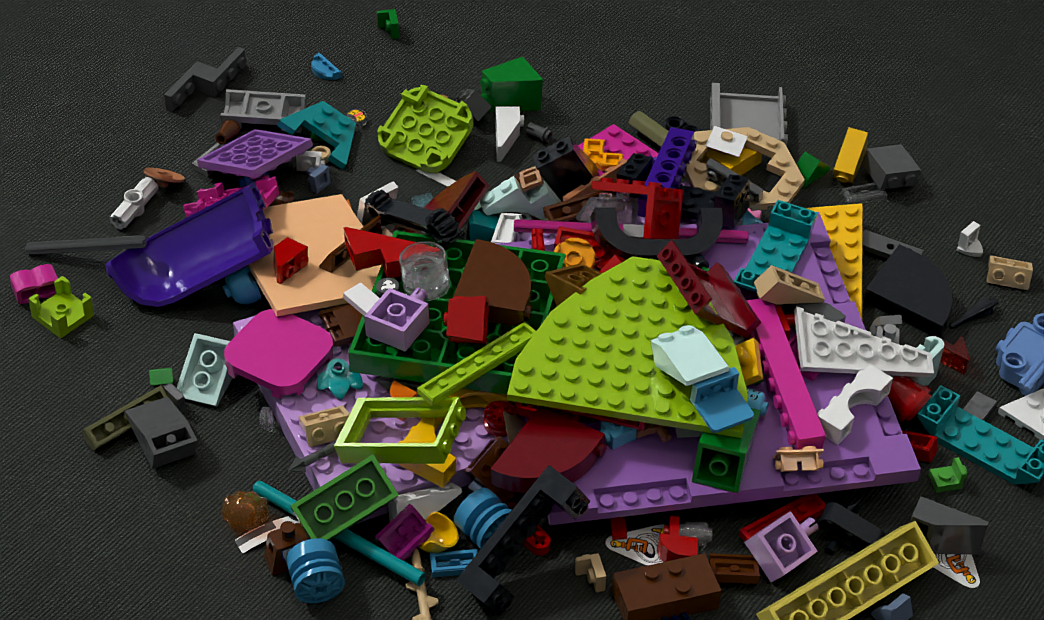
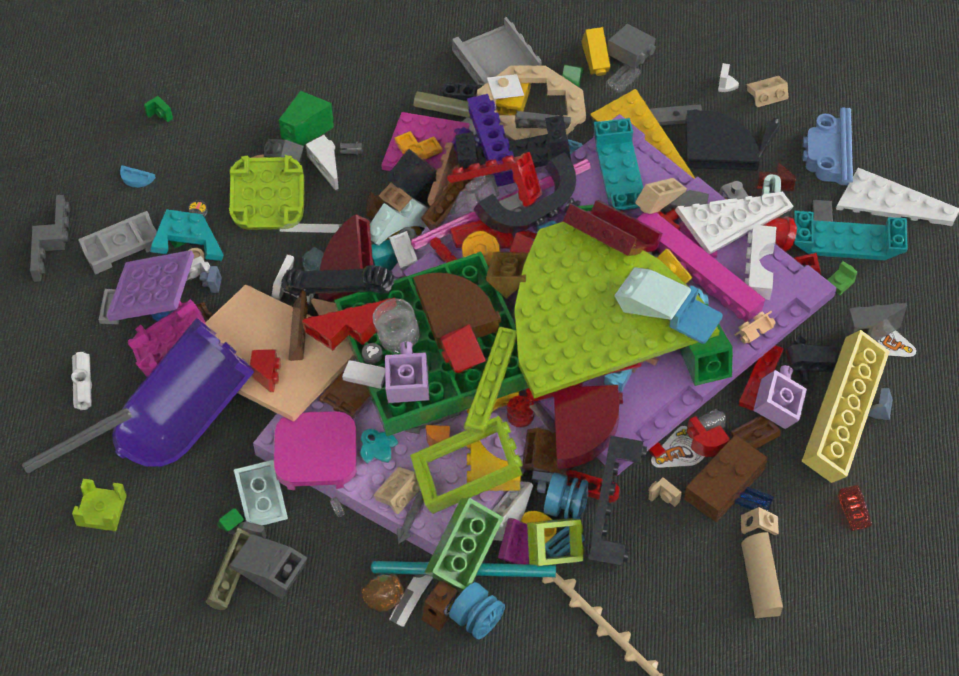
camera: 30 degrees left, 10 degrees up
dark pink brick [10,264,58,304] -> none
nougat dish [144,168,185,187] -> none
reddish brown cone [215,120,240,144] -> none
dark azure cylinder [222,265,262,305] -> none
light grey slope [869,315,902,335] -> none
none -> lime window [527,518,584,566]

